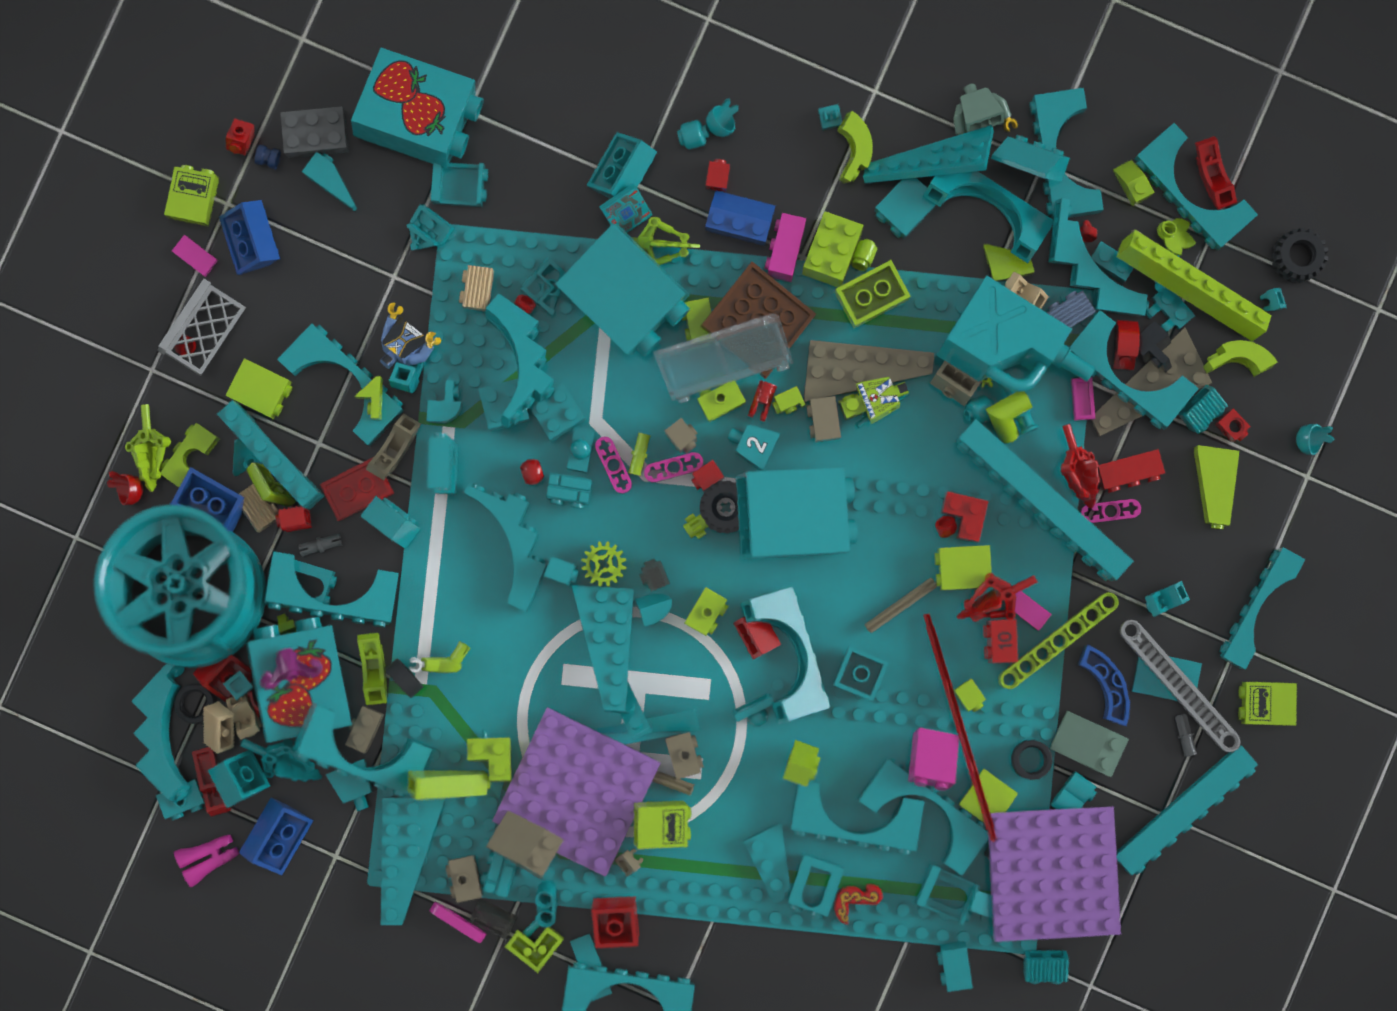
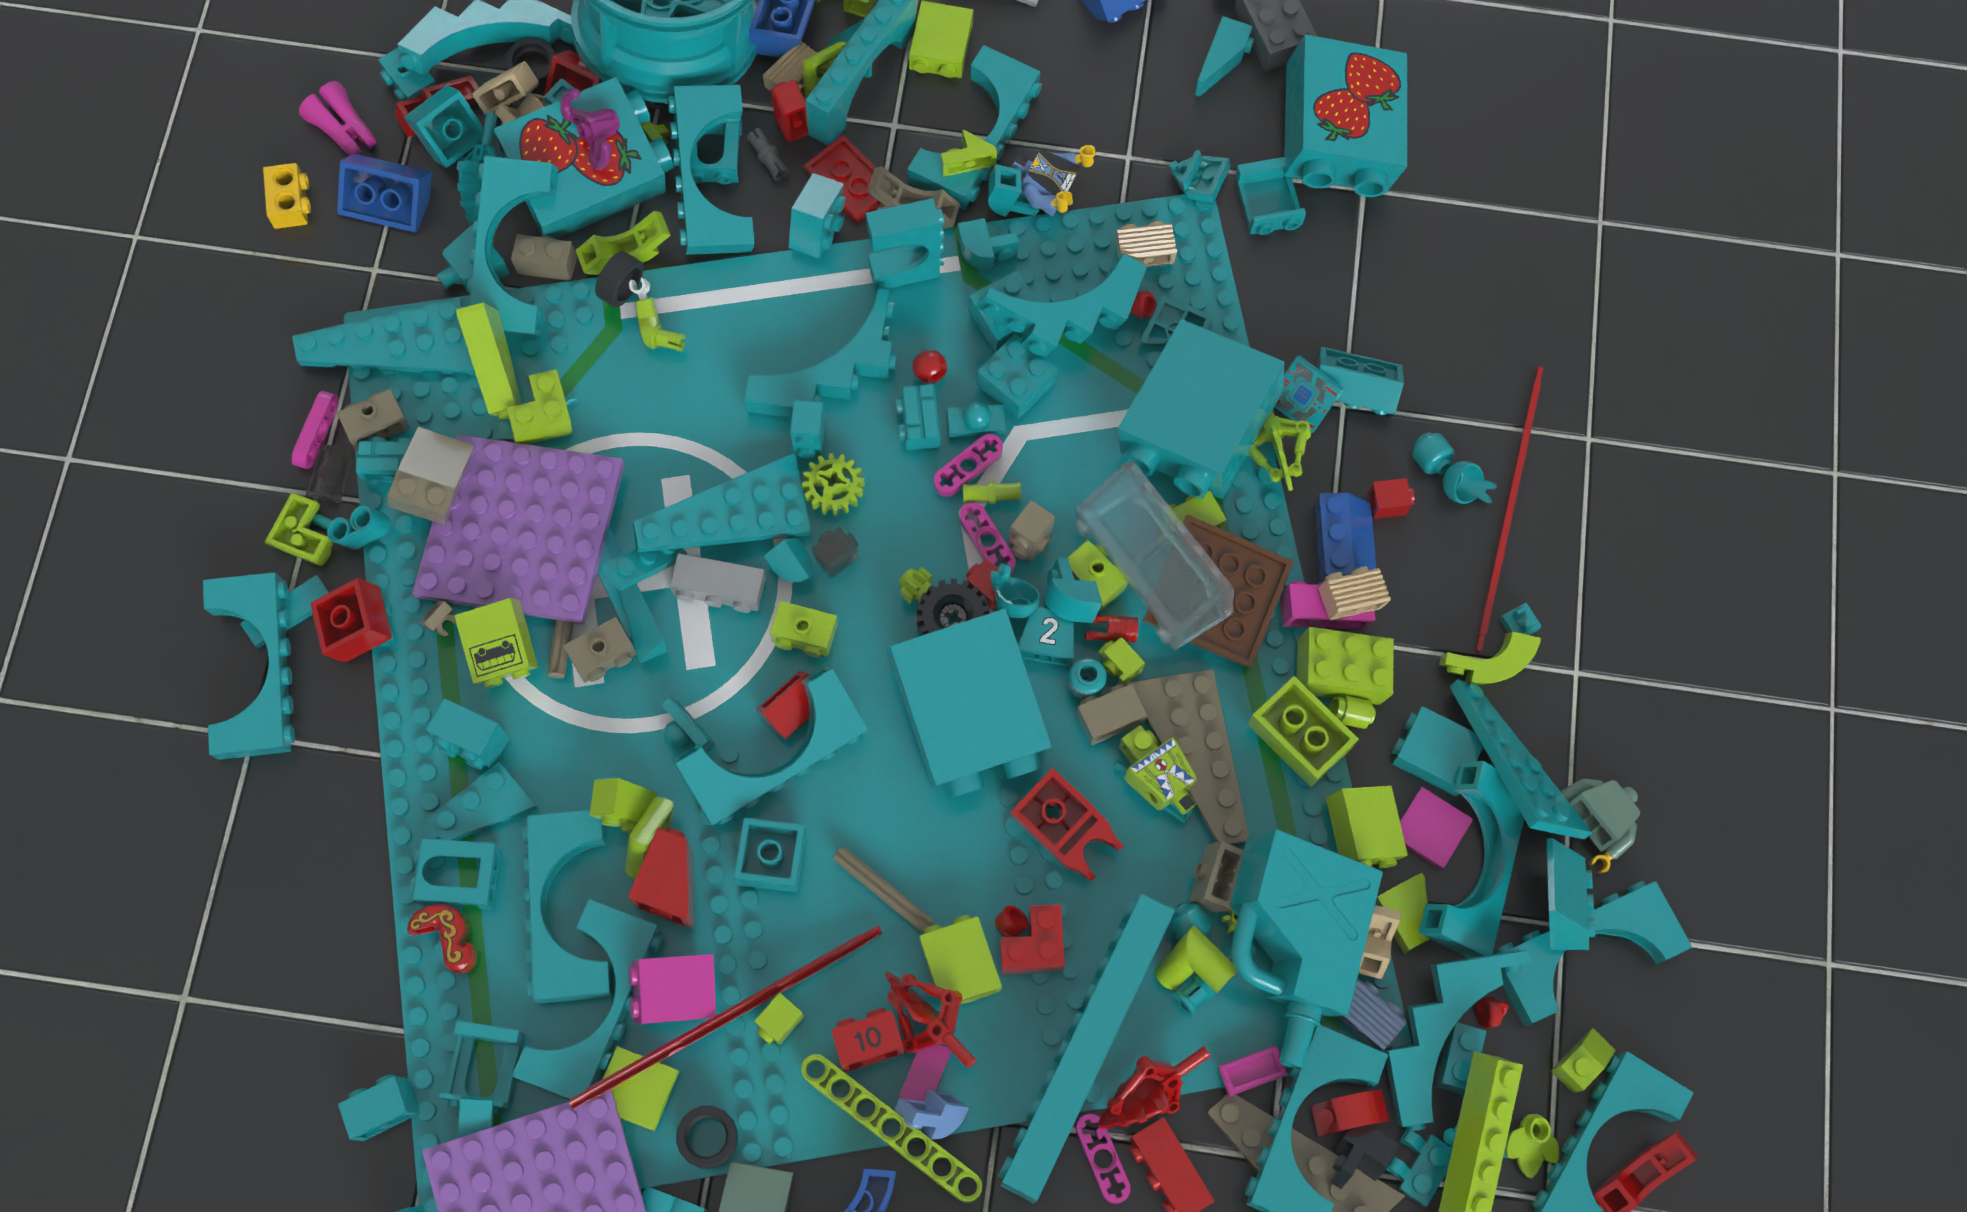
camera: 70 degrees right, 15 degrees down
none -> yellow brick [263,163,311,229]
none -> teal brick [426,698,509,770]
none -> lime brick [625,797,674,879]
none -> red slope [628,827,695,930]
none -> light grey brick [670,553,766,613]
none -> medium blue brick [895,1090,969,1140]
none -> teal piece [991,563,1040,618]
none -> red brick [1009,768,1124,882]
none -> teal brick [1043,558,1102,623]
none -> teal head [1068,658,1107,700]
none -> tan brick [1318,566,1391,621]
none -> lime brick [1326,786,1408,868]
none -> dark pink tile [1400,787,1473,870]
none -> red piece [1475,366,1543,653]

